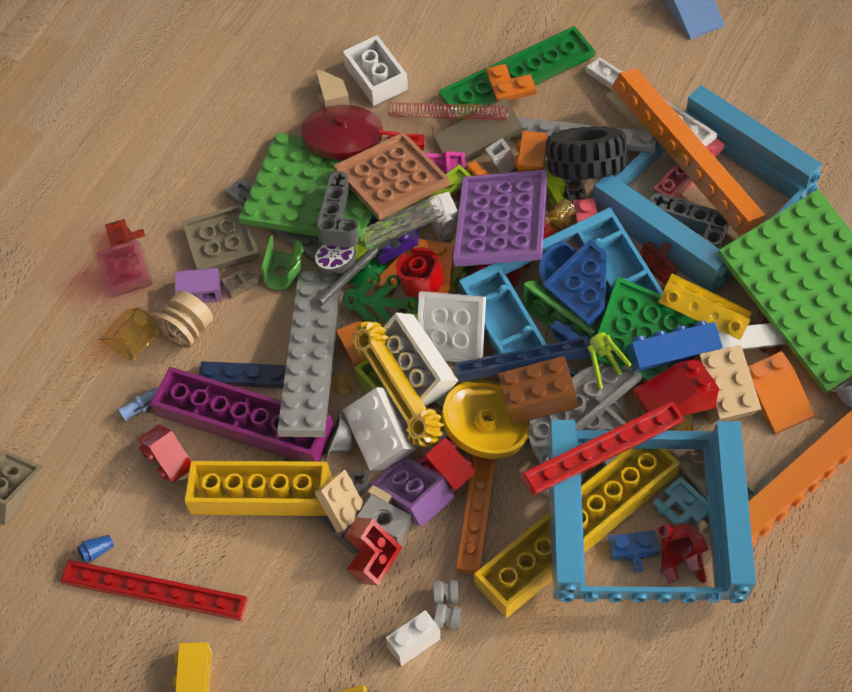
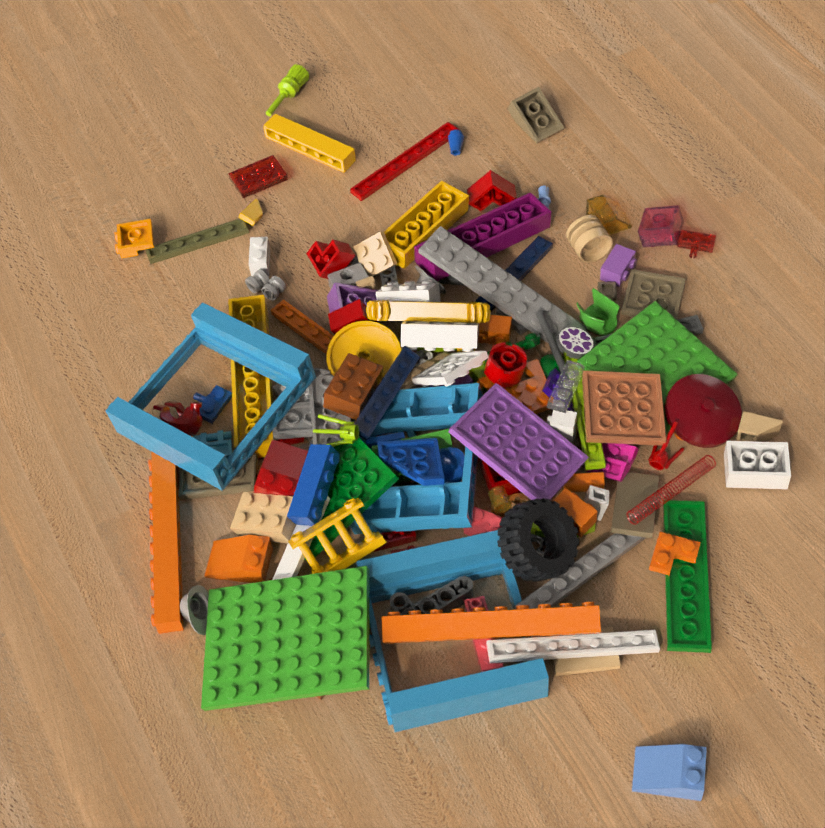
camera: 125 degrees right, 5 degrees down
dark grey beam [317,171,359,247] -> none
red tile [520,401,685,497] -> none

